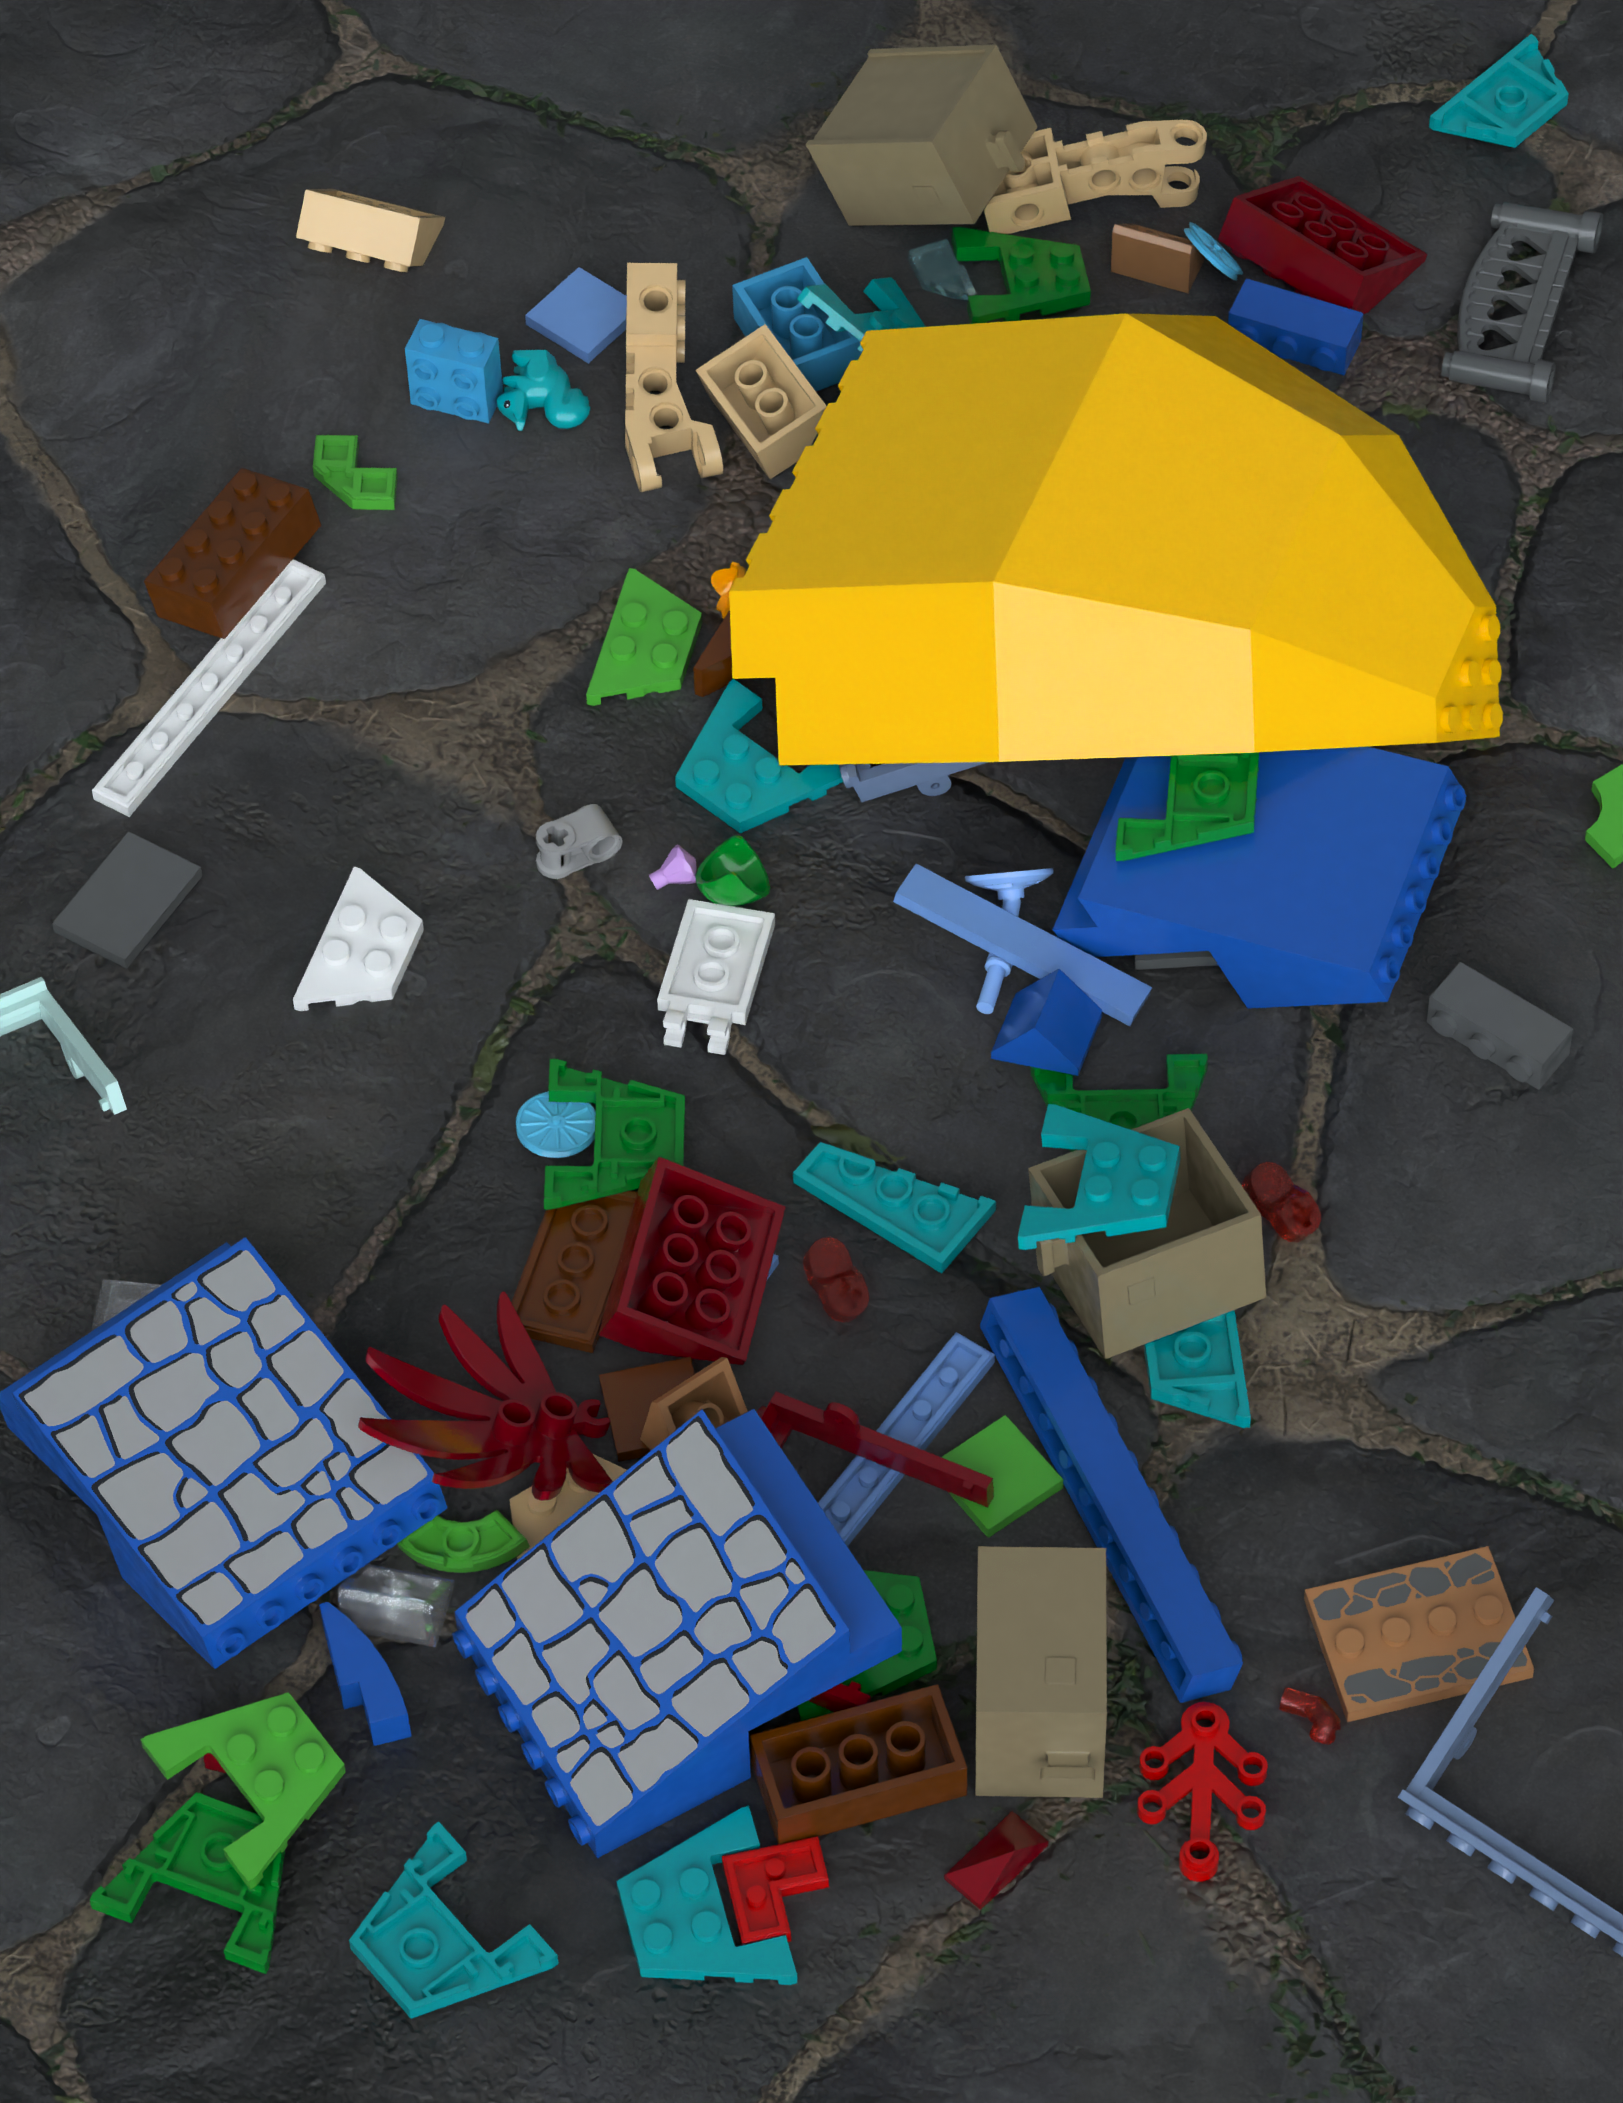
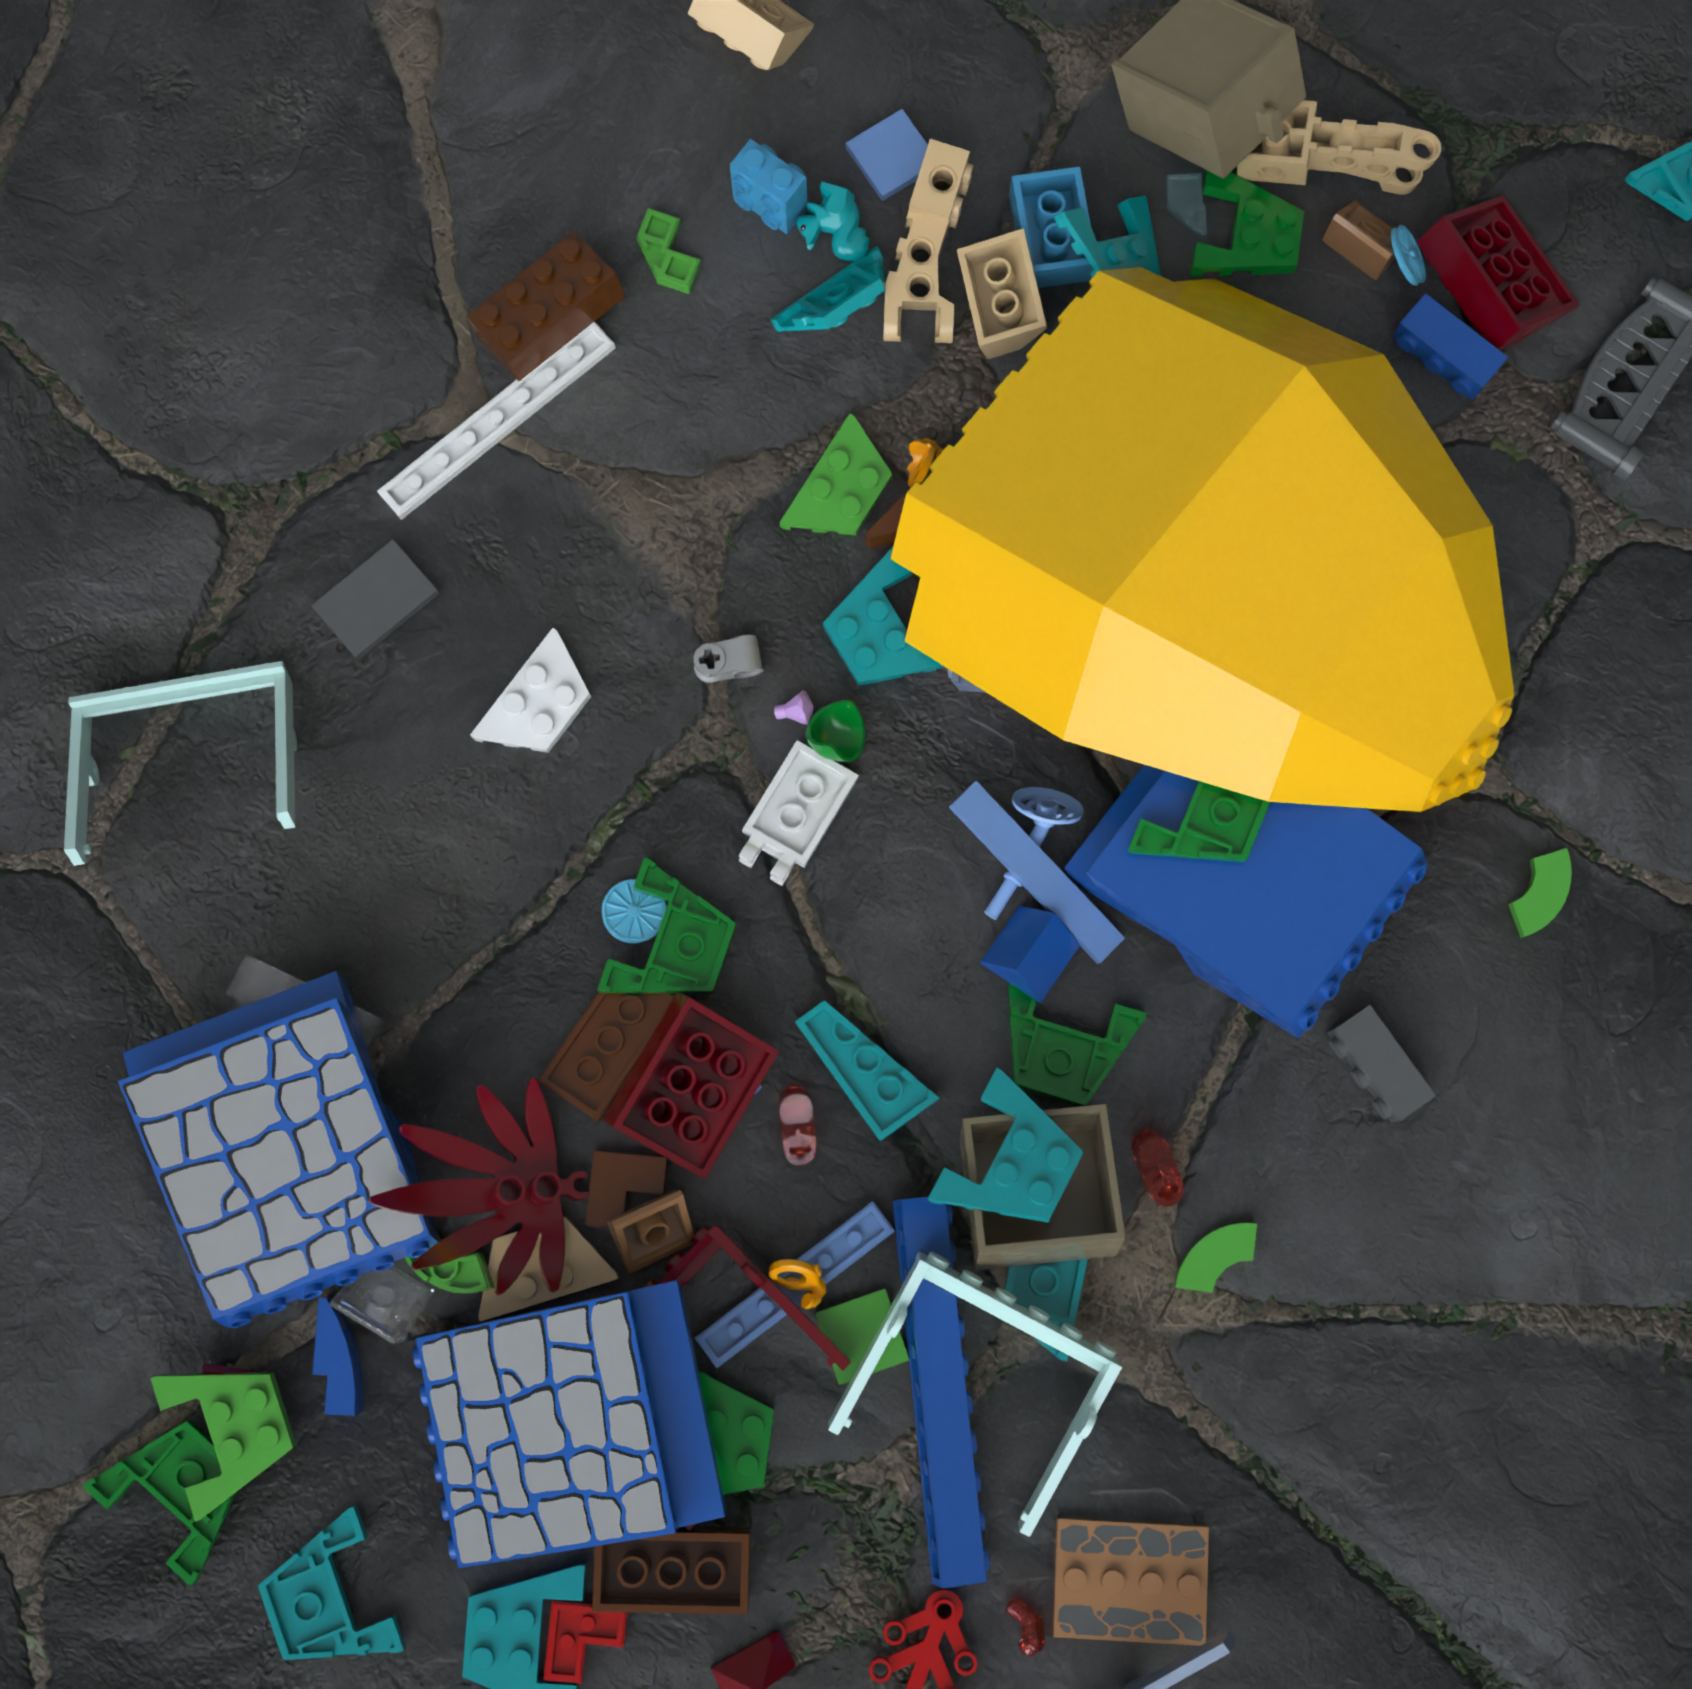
camera: 15 degrees right, 25 degrees up
dark tan piece [975,1546,1107,1798] -> none
none -> light orange piece [769,1259,827,1309]
none -> teal wing [770,246,886,332]
none -> light aqua piece [828,1252,1122,1537]
none -> bright green tile [1174,1223,1257,1293]

